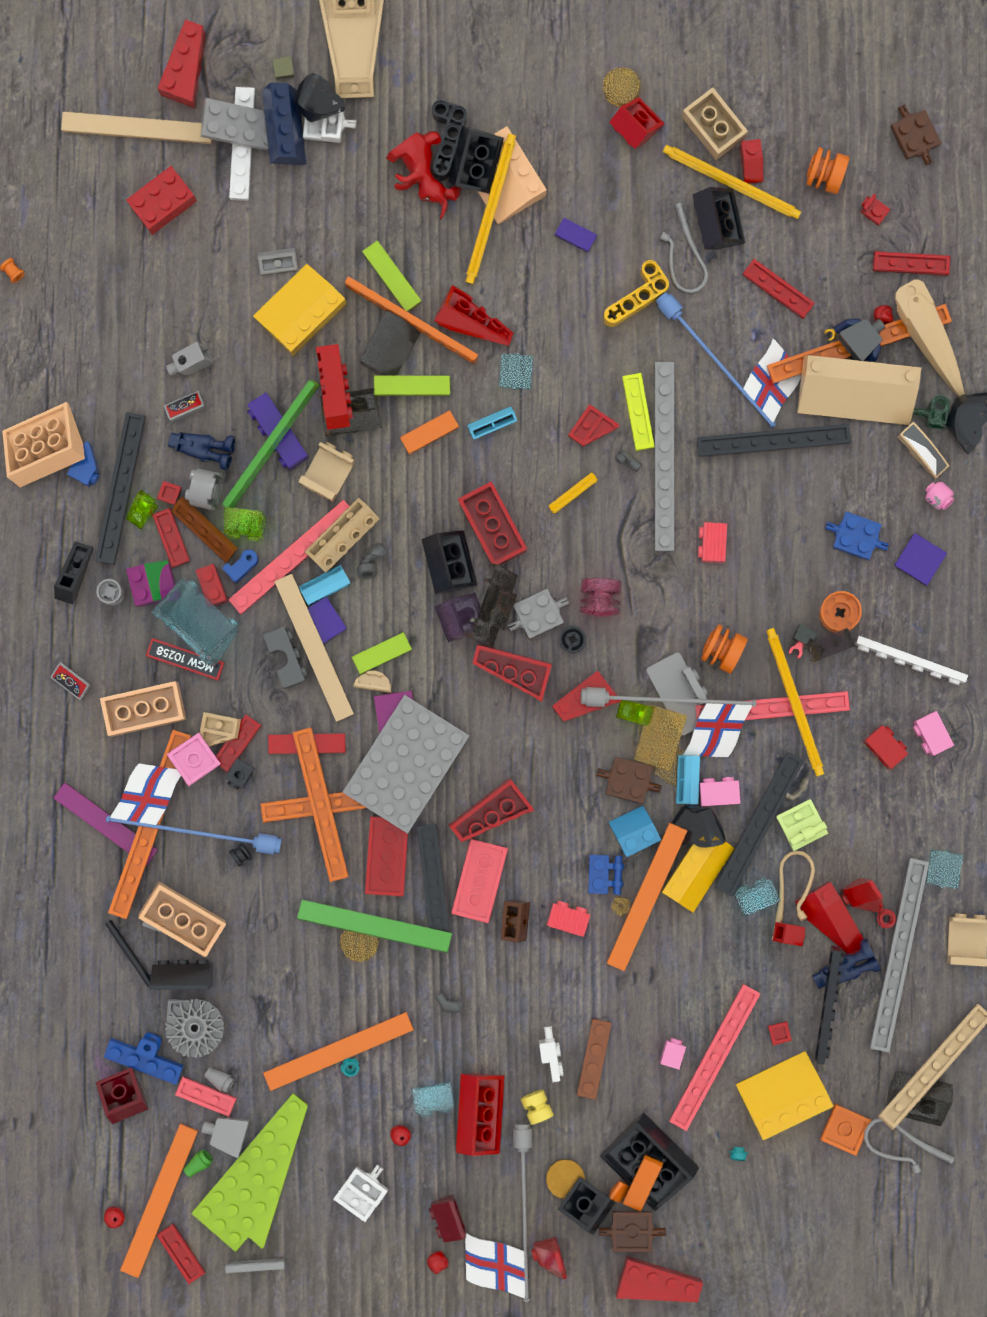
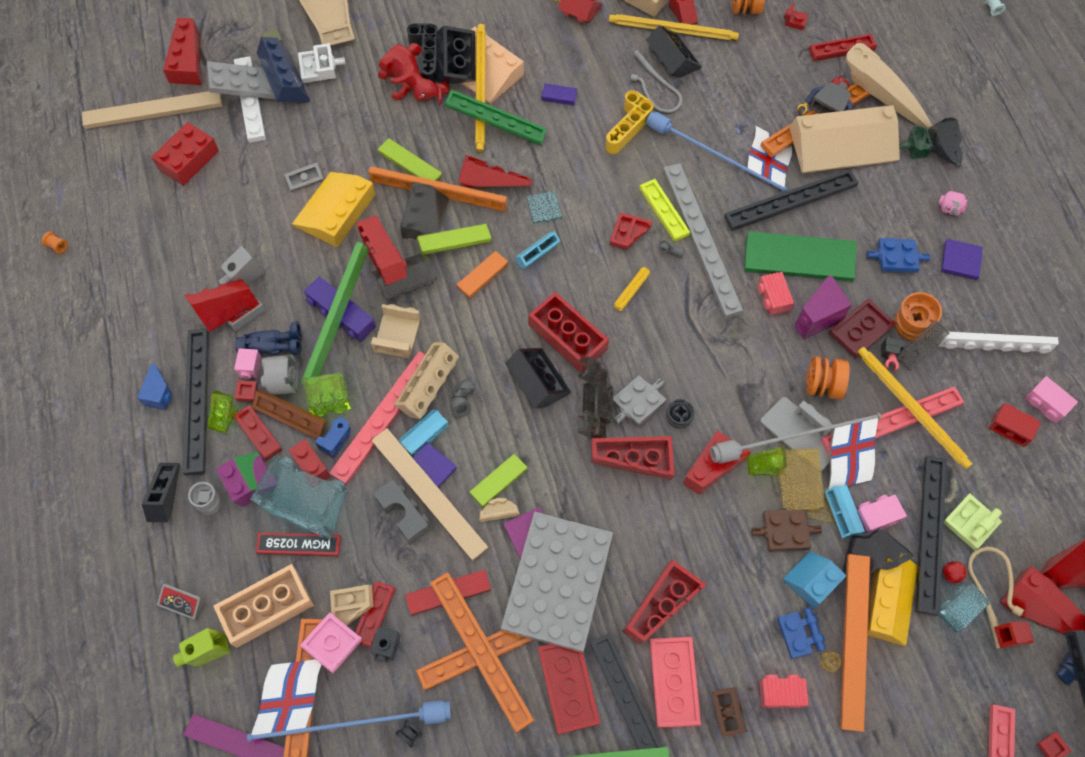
camera: 20 degrees left, 20 degrees down
light nougat slope [2,402,85,487] -> none
black piece [296,73,346,123] -> none
clear purple slope [435,593,489,643] -> none
clear pink wheel [580,578,622,617] -> none
red tile [742,259,815,319] -> none
slope [897,422,949,479] -> none
none -> lime torso [173,628,231,667]
none -> red wedge [184,279,258,332]
none -> bright pink brick [234,349,262,380]
none -> green tile [444,89,547,146]
none -> green arch [744,231,857,282]
none -> magenta slope [795,275,852,340]
none -> dark red plate [829,298,896,359]
none -> red piece [942,561,967,584]

